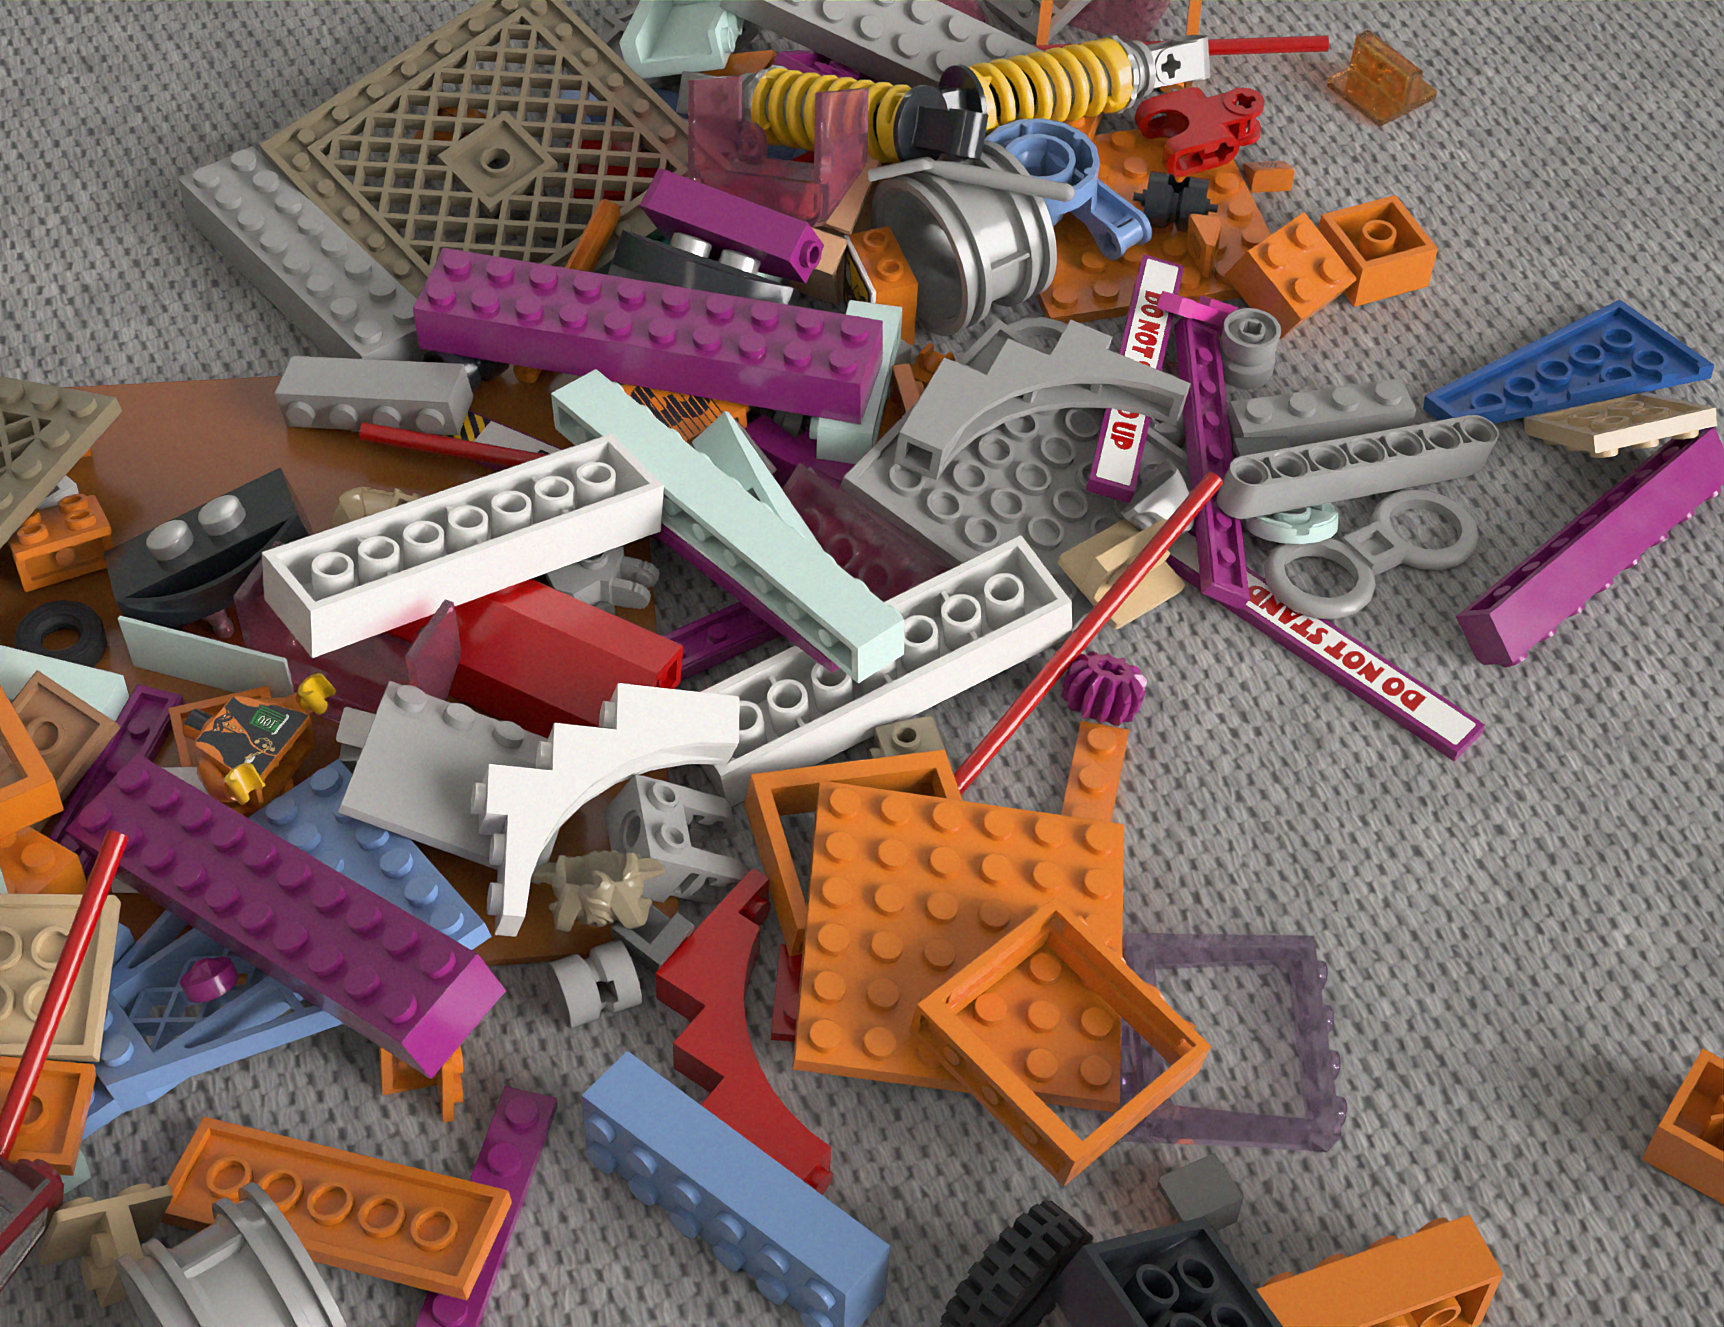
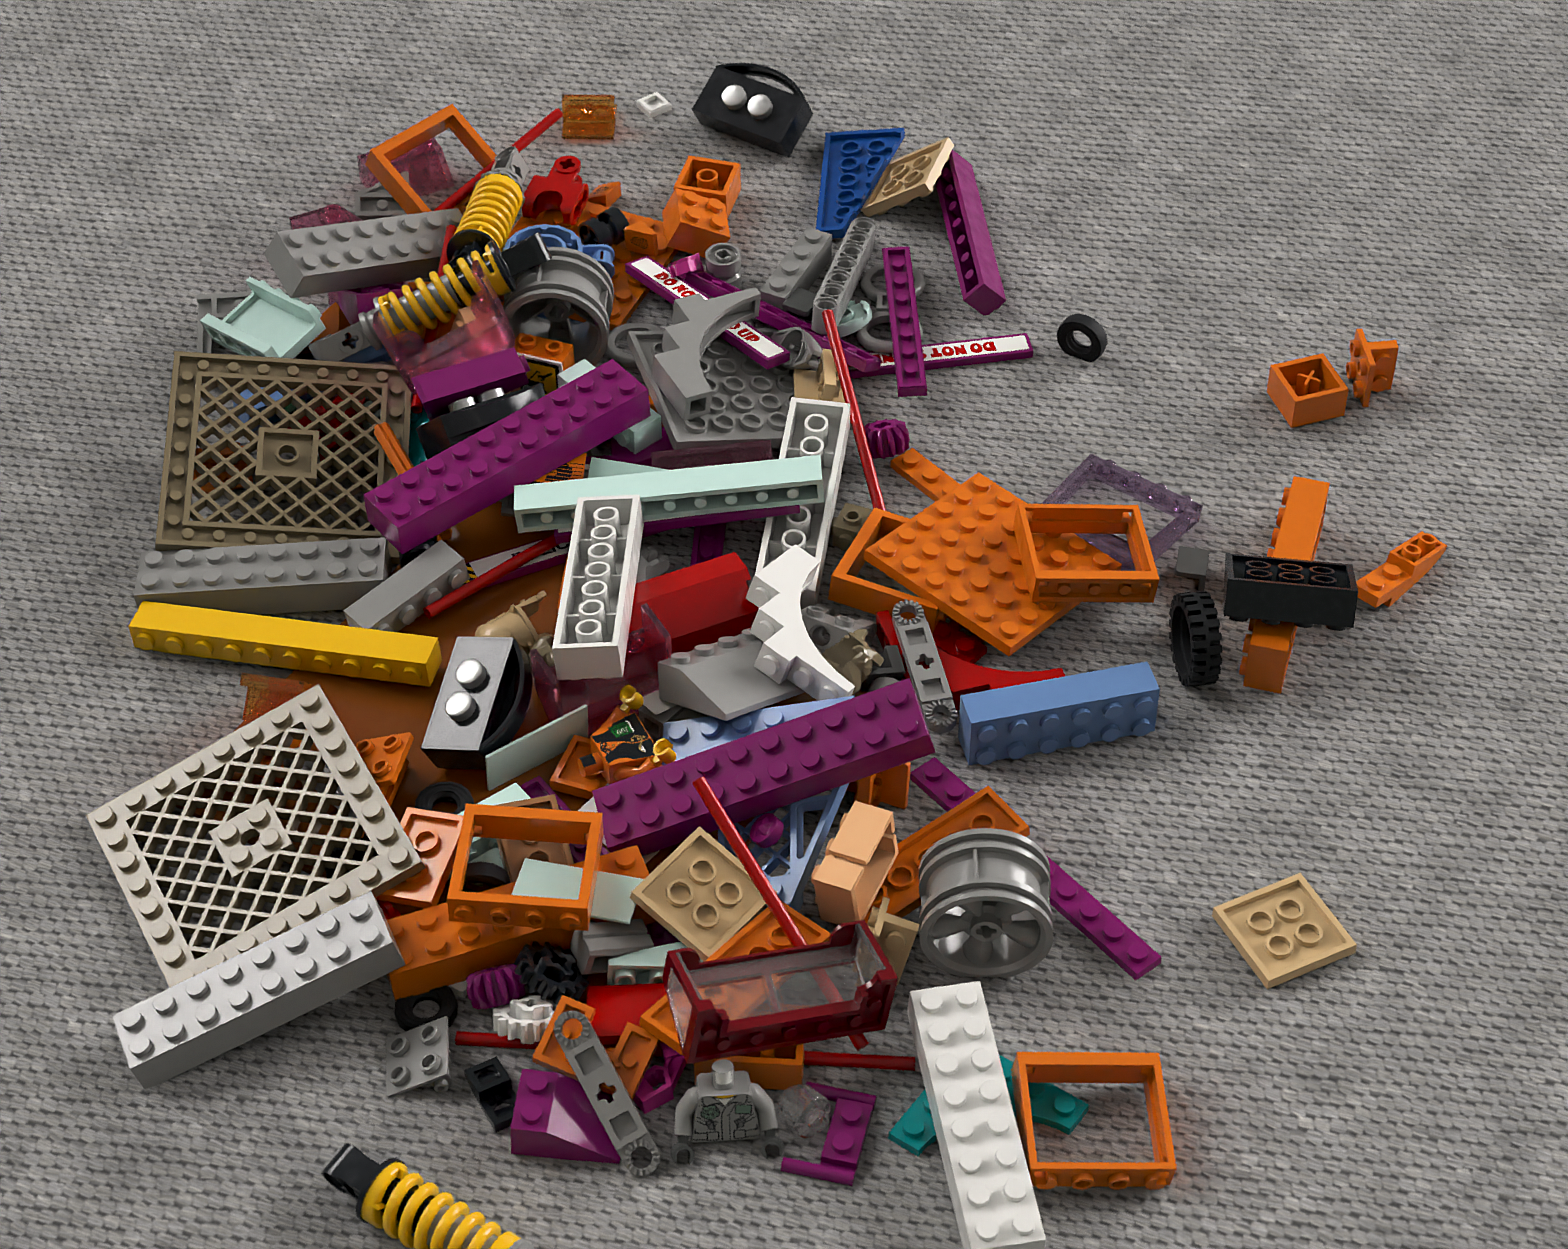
camera: 50 degrees left, 5 degrees down
light grey piece [868,157,1075,202] -> none
none -> yellow brick [128,601,442,687]
none -> clear orange bracket [240,673,323,722]
none -> white tile [636,92,672,119]
none -> black piece [692,63,813,158]
none -> light nougat piece [811,801,899,925]
none -> magenta tile [882,247,927,397]
none -> light grey piece [892,599,957,733]
none -> black tyre [1057,314,1108,362]

